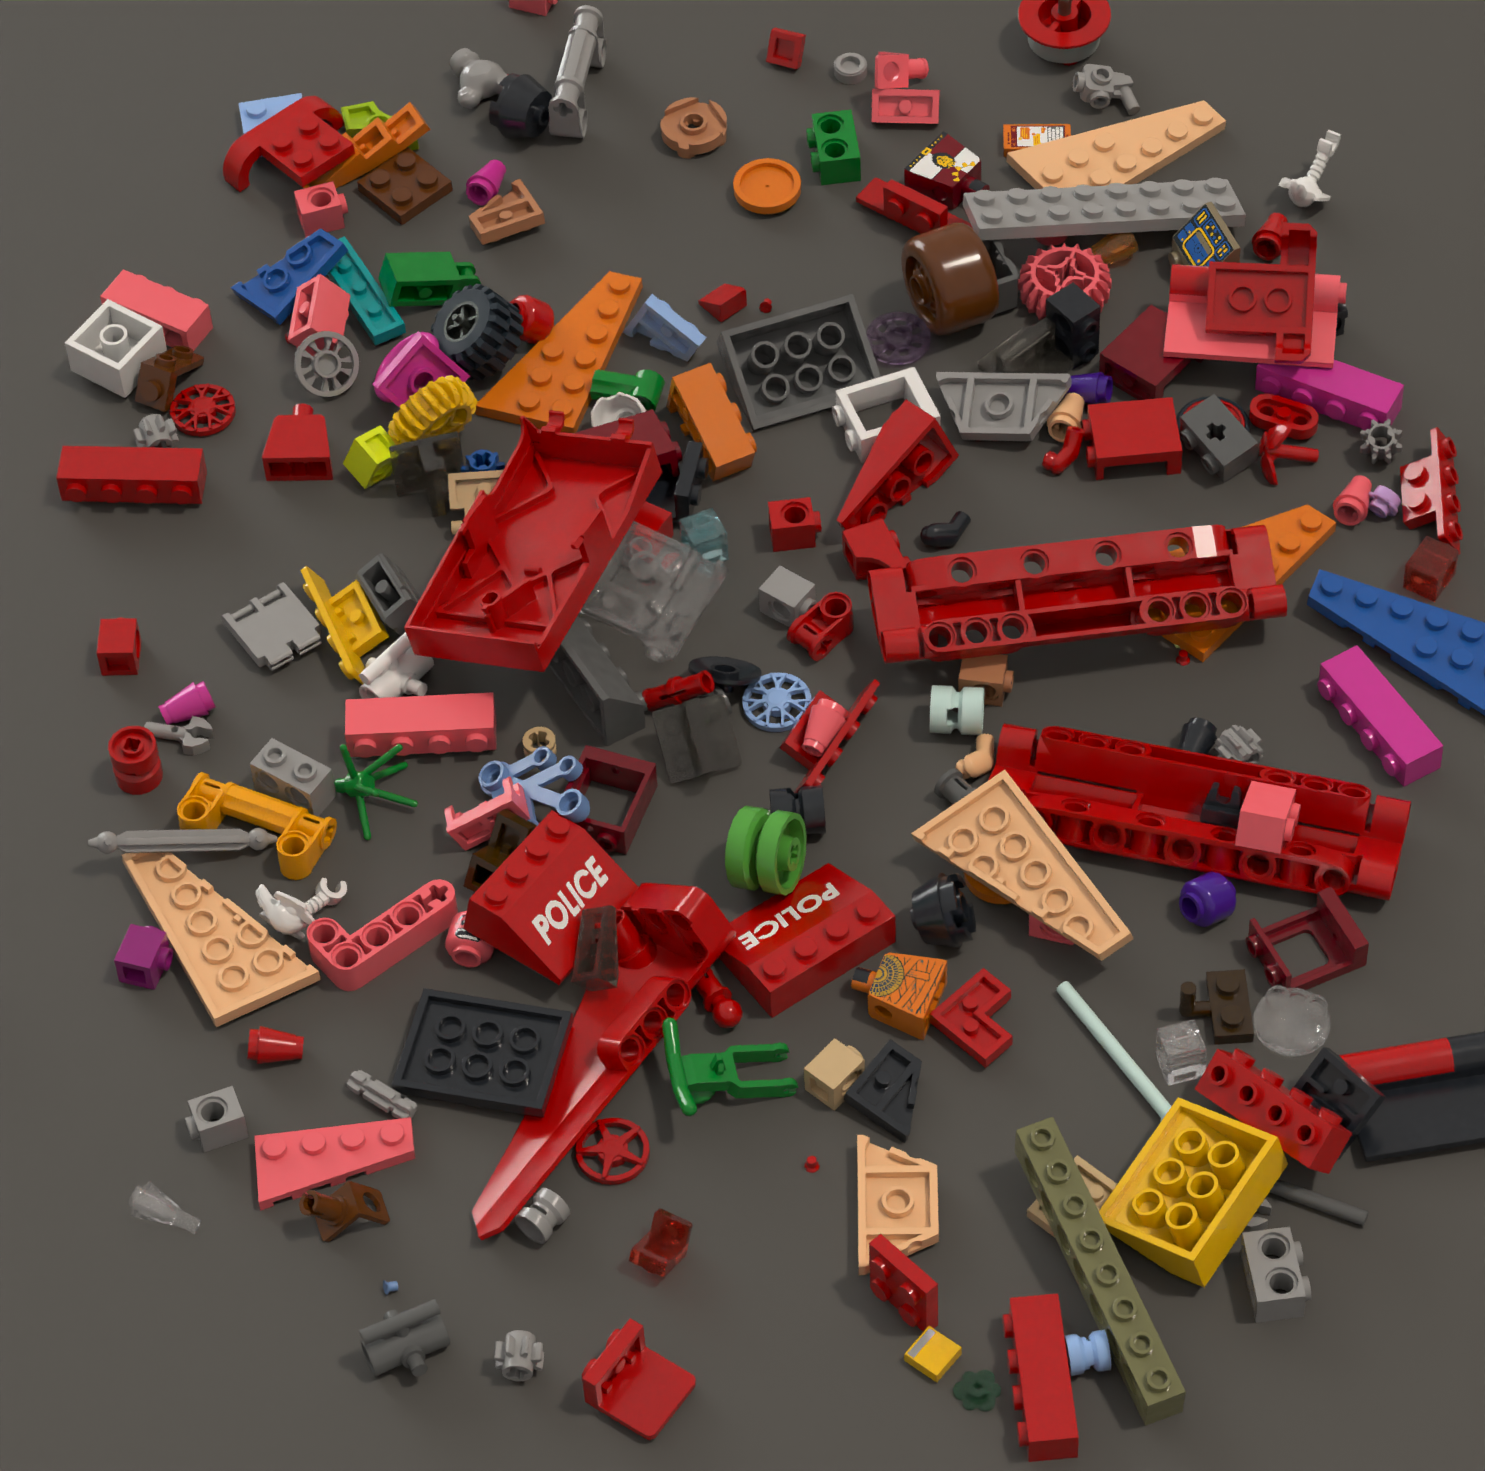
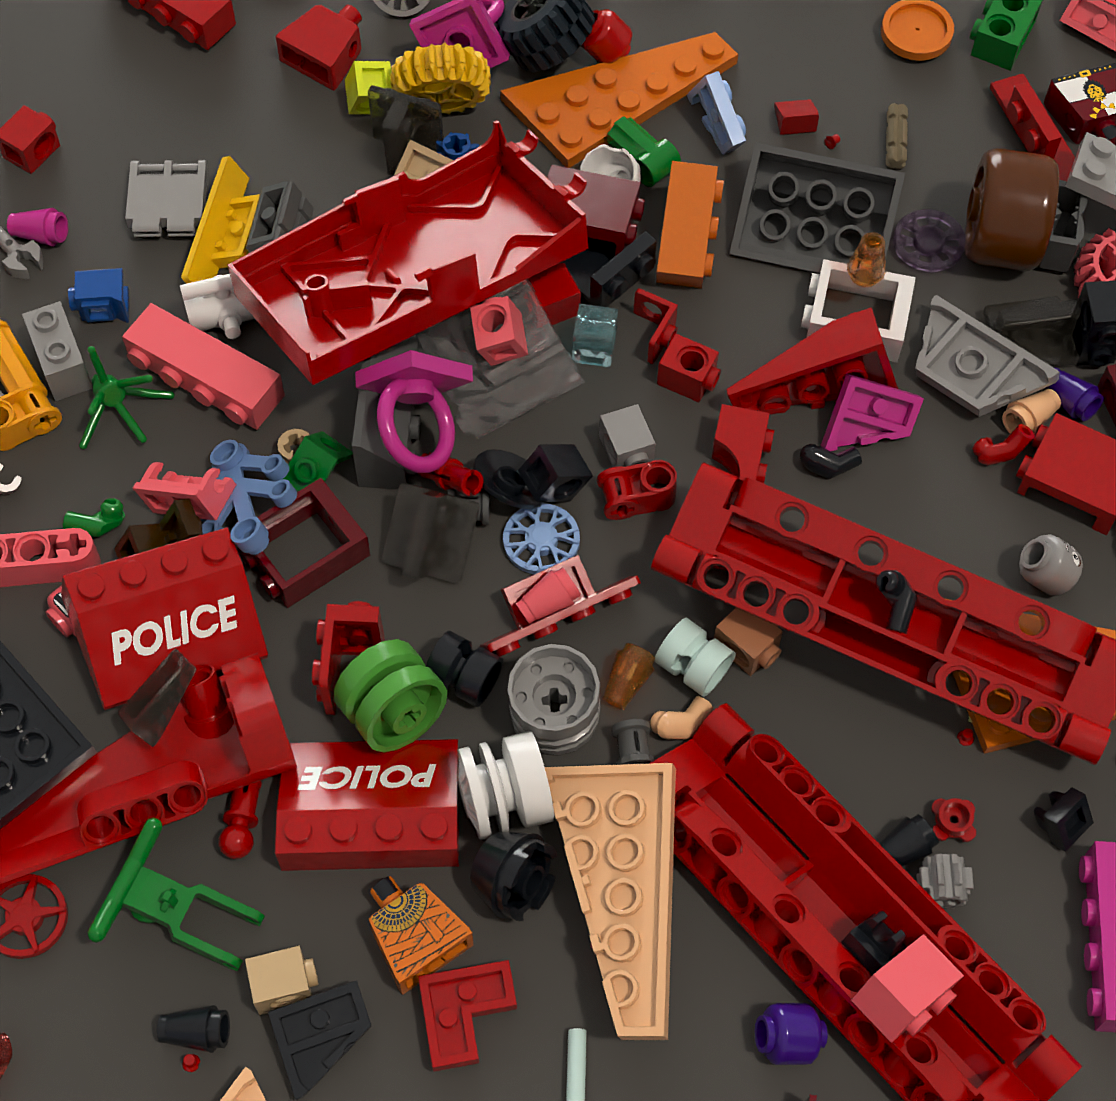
camera: 30 degrees right, 10 degrees up
none -> green arm [63,498,125,537]
none -> blue window [68,268,129,323]
none -> black cone [157,1005,230,1053]
none -> green bracket [283,431,353,492]
none -> red bracket [312,601,385,715]
none -> dark pink tile [355,350,473,473]
none -> white wheel [457,731,554,840]
none -> coral brick [470,296,528,366]
none -> light grey wheel [507,644,600,755]
none -> black brick [518,444,593,502]
none -> clear orange cone [602,643,655,710]
none -> red bracket [633,288,678,364]
none -> dark pink wing [821,373,924,451]
none -> clear orange cone [847,232,886,287]
none -> black arm [876,570,917,634]
none -> dark tan axle [886,103,908,170]
none -> red plate [931,798,977,842]
none -> light grey head [1019,534,1083,596]
none -> black tile [1034,787,1094,852]

